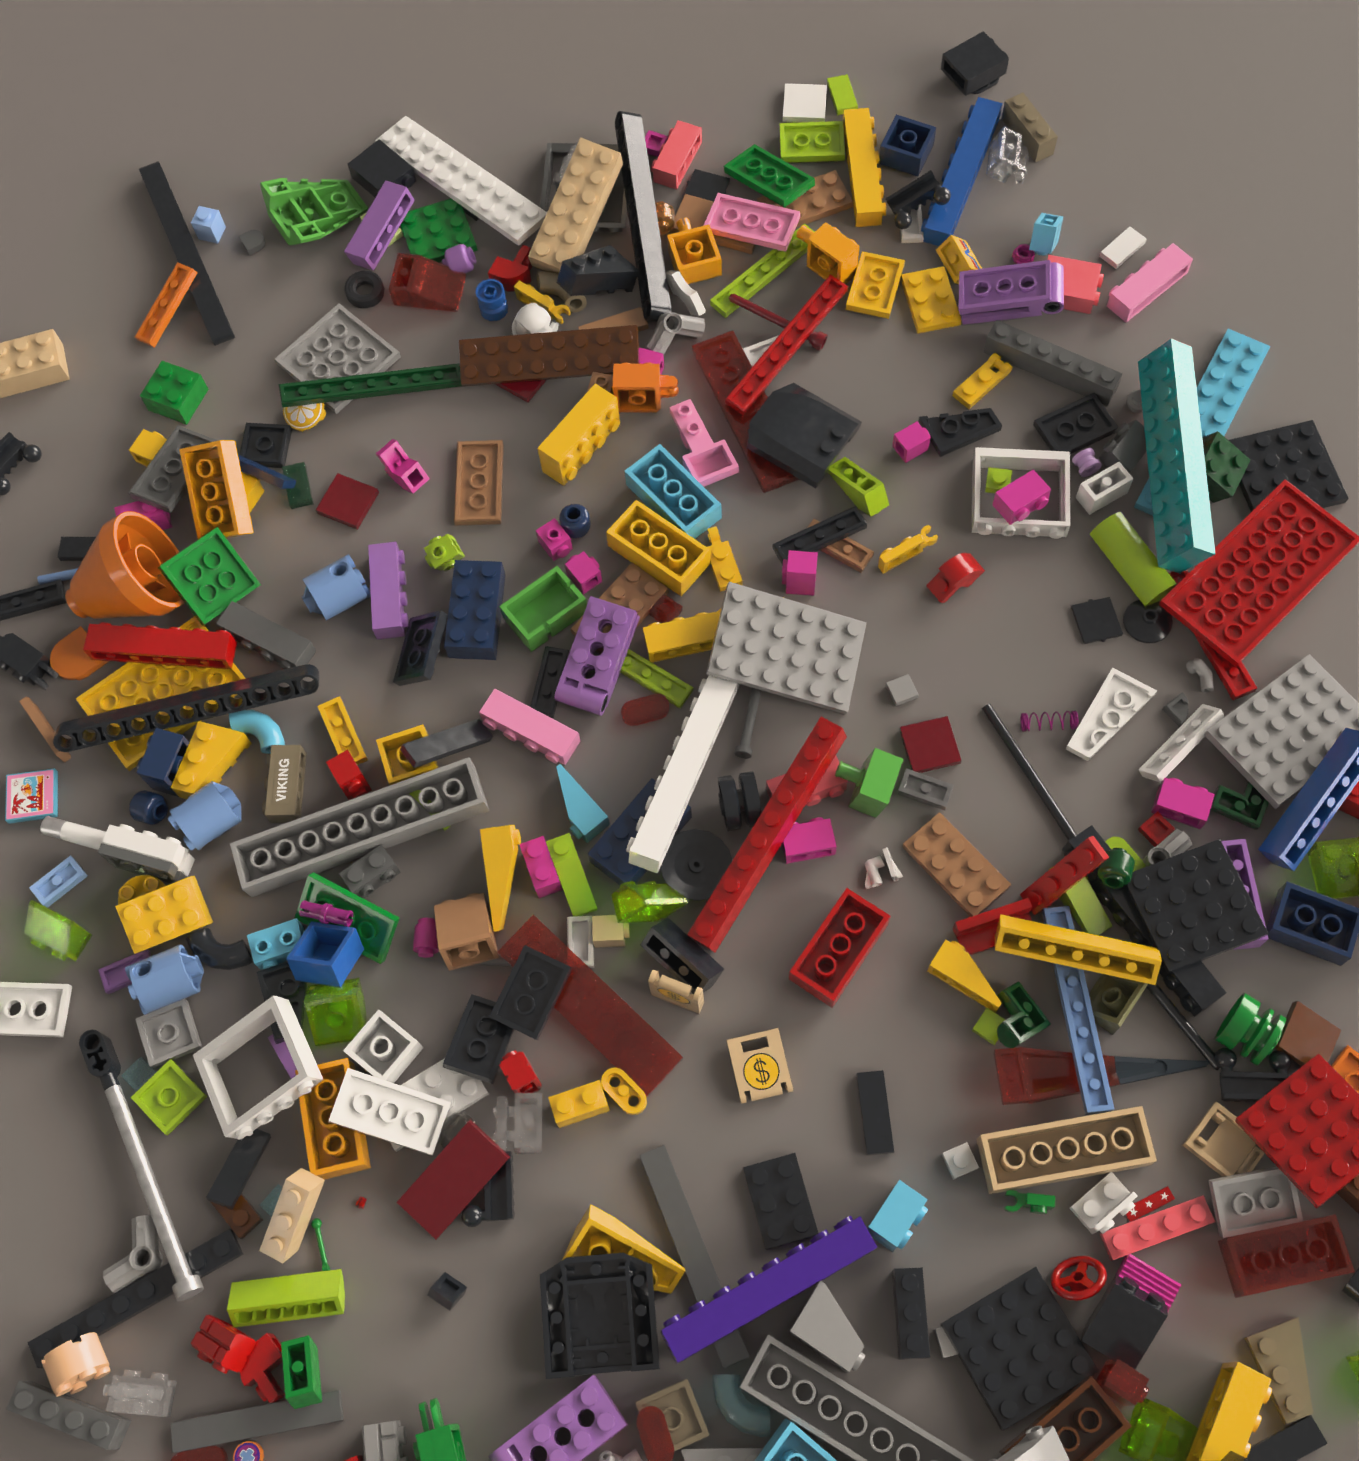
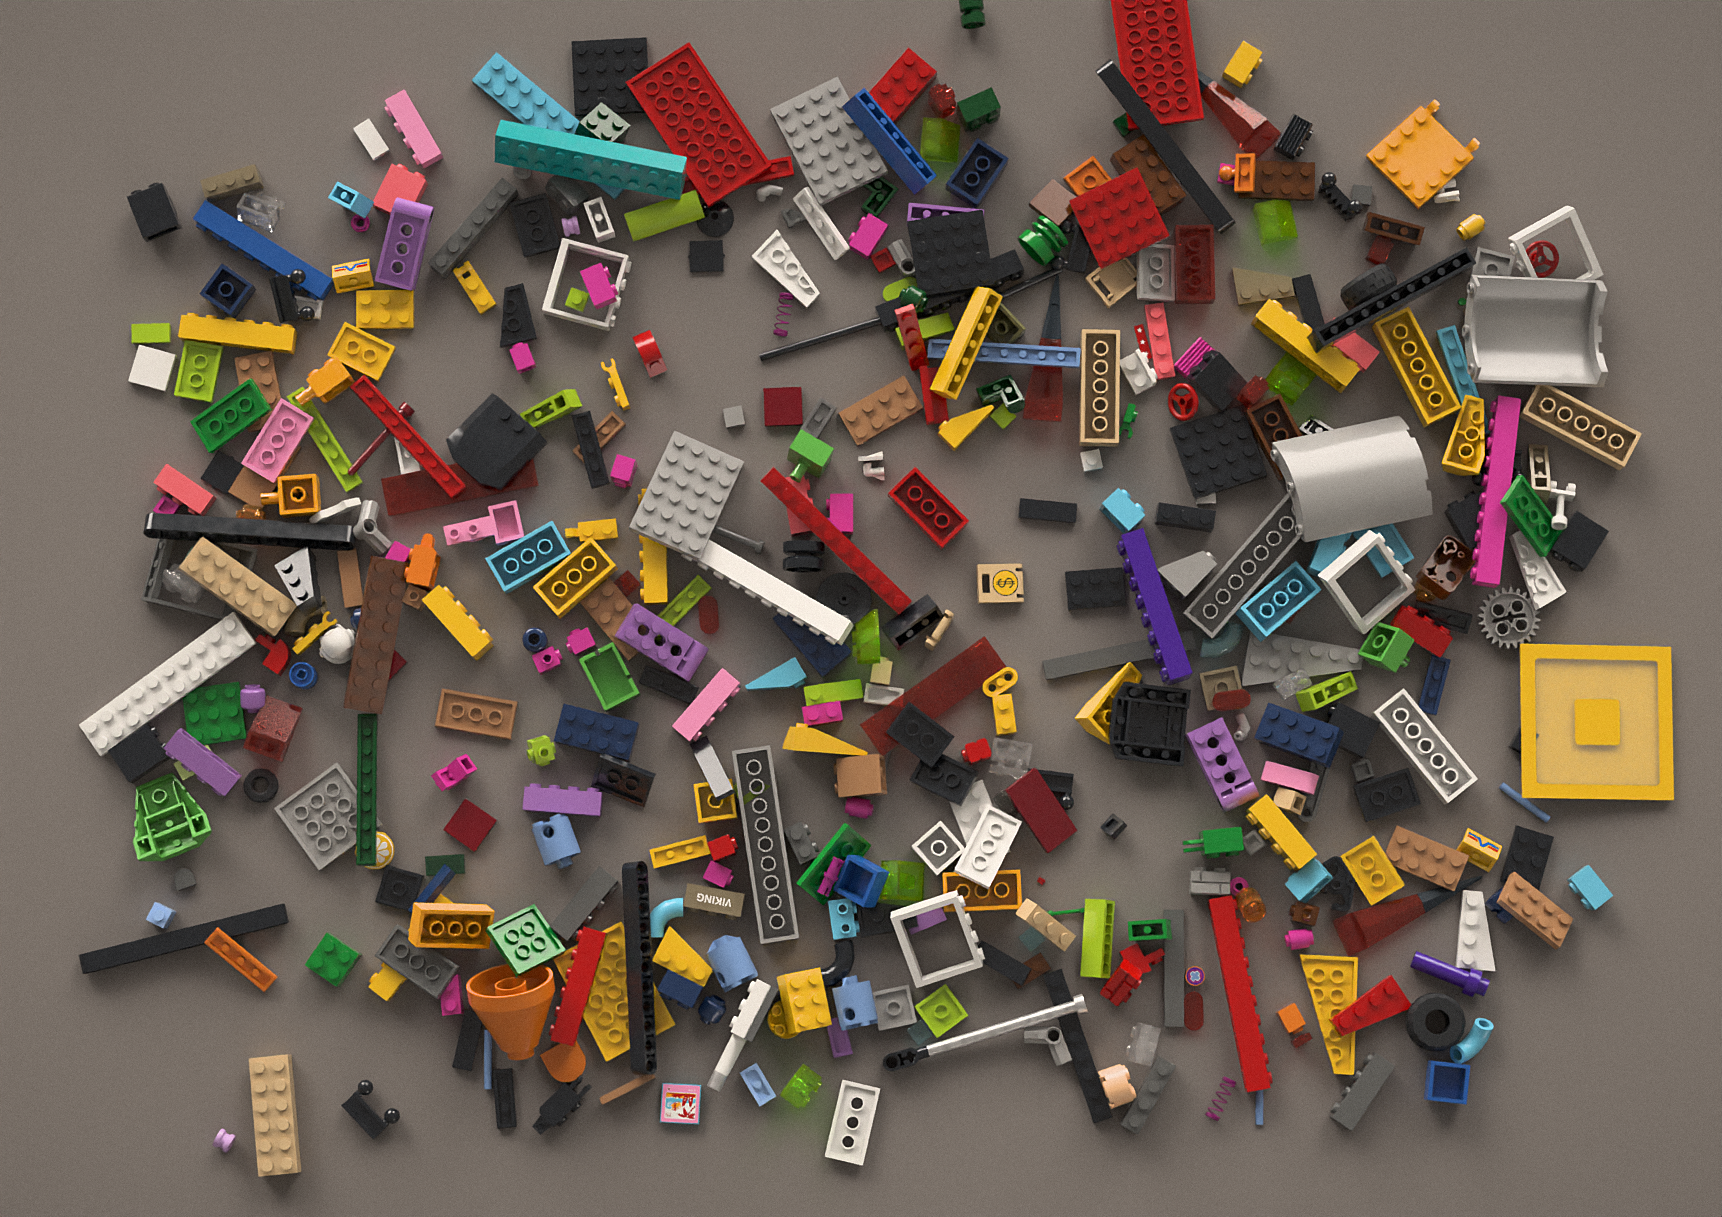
camera: 85 degrees left, 15 degrees up
none -> dark pink brick [703,861,734,888]

